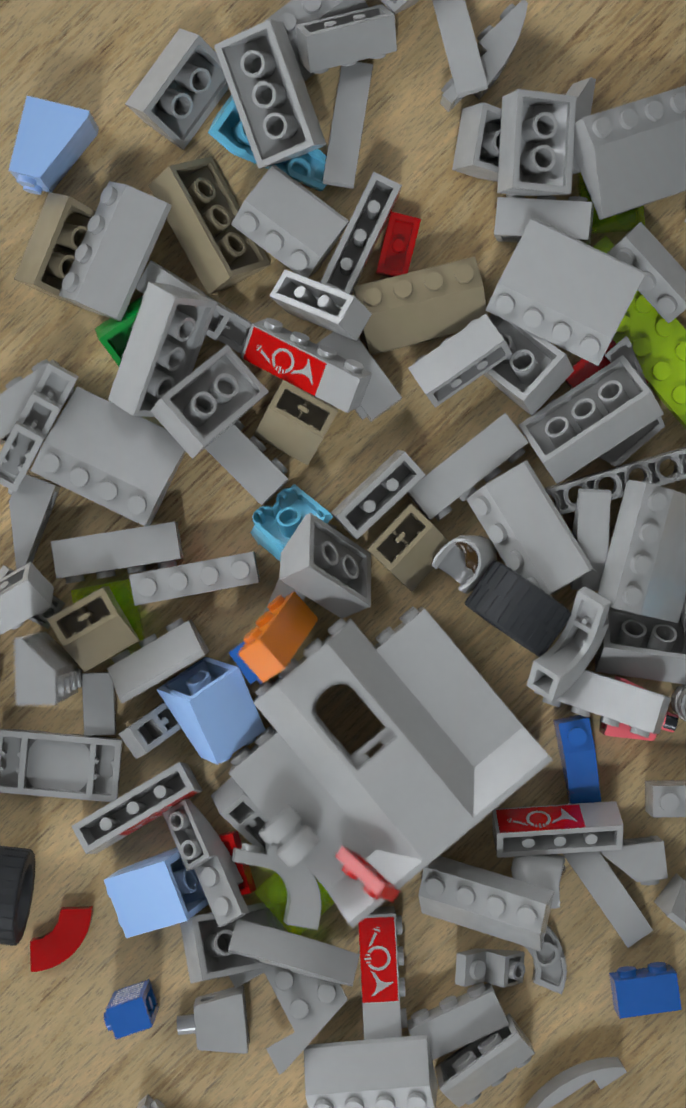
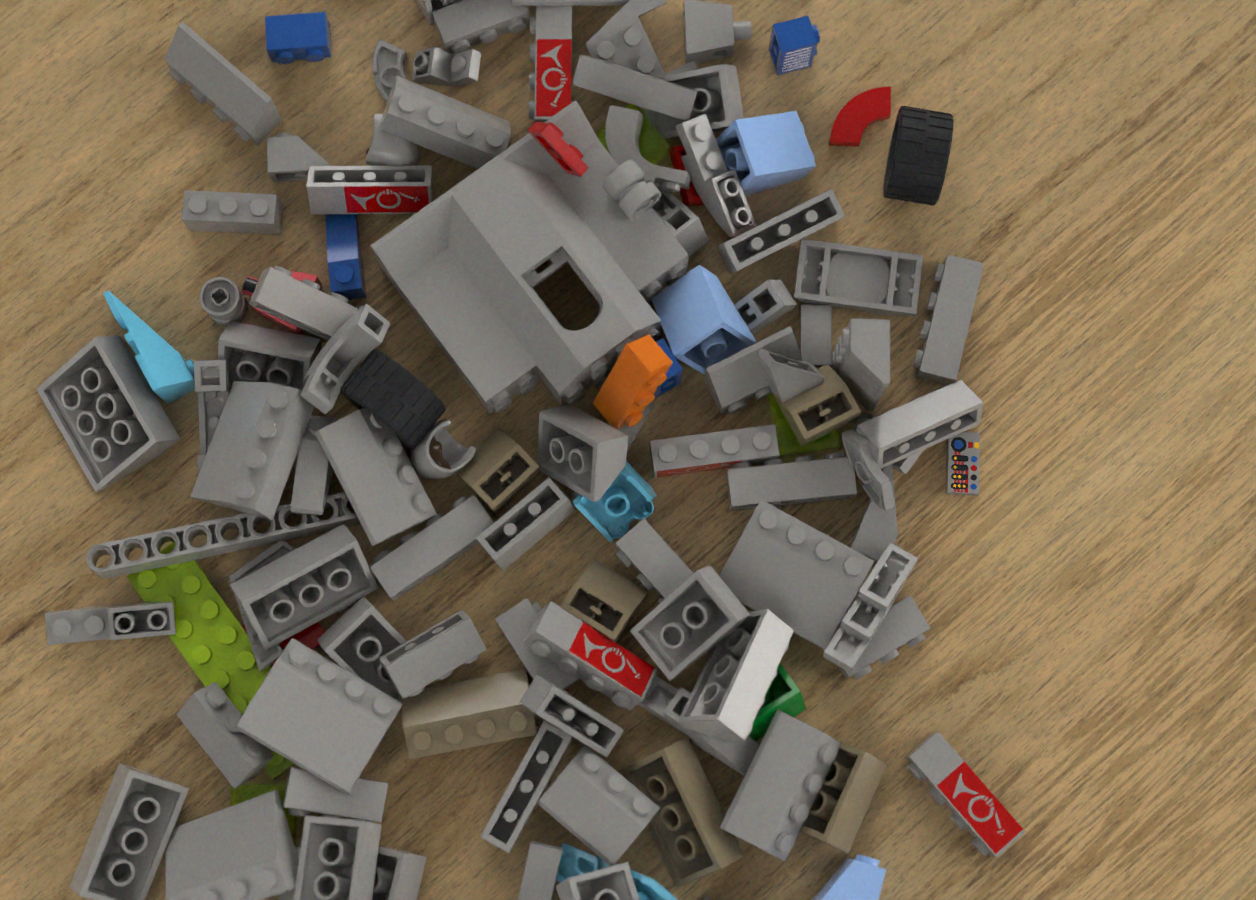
camera: 175 degrees left, 10 degrees down
red plate [376,211,421,278] -> none
light grey slope [563,851,653,948] -> none
none -> light grey slope [758,349,824,403]
none -> light grey tile [842,429,894,511]

